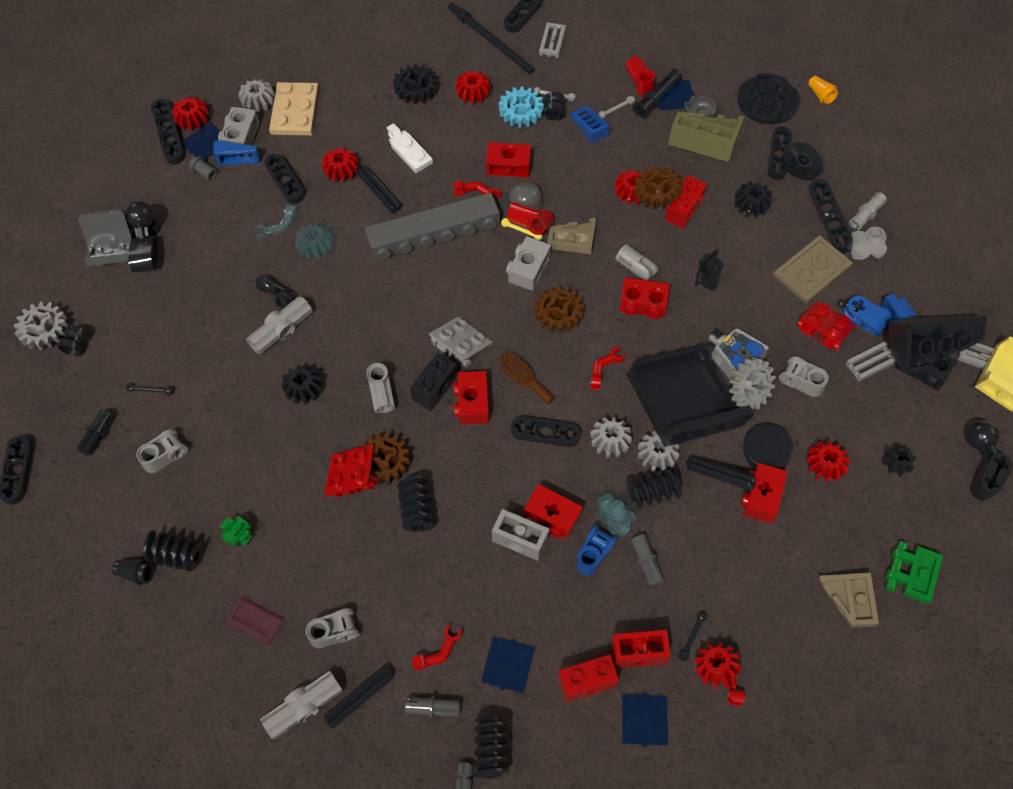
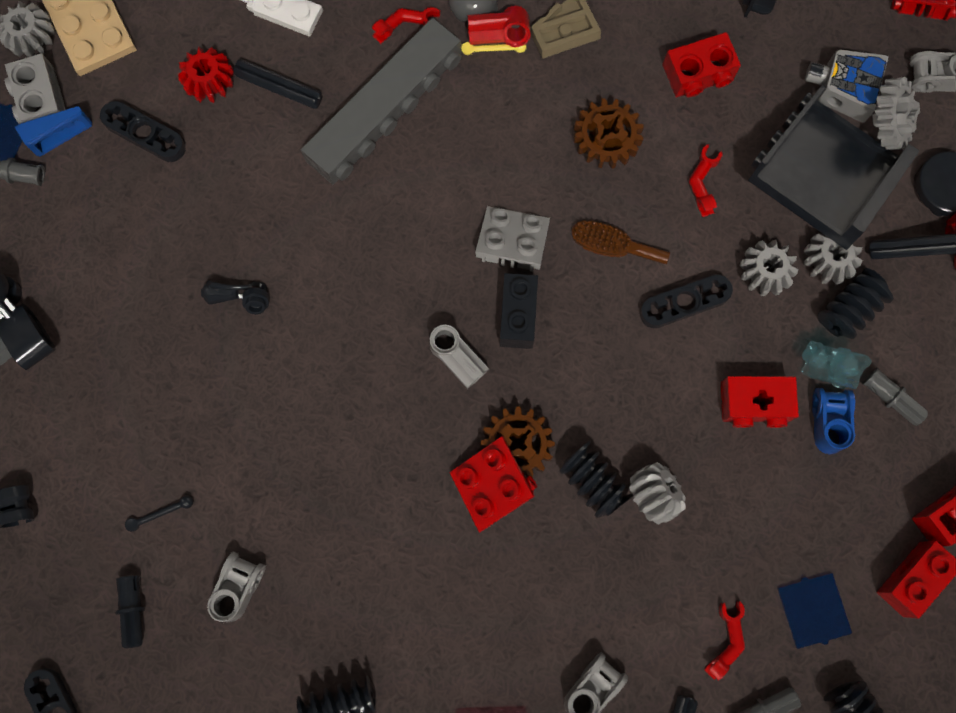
camera: 30 degrees left, 15 degrees up
green gear [220,516,252,548] -> none
light grey piece [246,297,313,355] -> none
clear light blue arm [254,204,298,240] -> none
black gear [281,364,323,405] -> none
clear light blue gear [295,222,333,260] -> none
red brick [453,371,489,425] -> none
light grey brick [492,509,549,561] -> none
light grey brick [506,236,551,291] -> none
light grey hinge [615,244,658,280] -> none
none -> light grey gear [629,462,686,525]

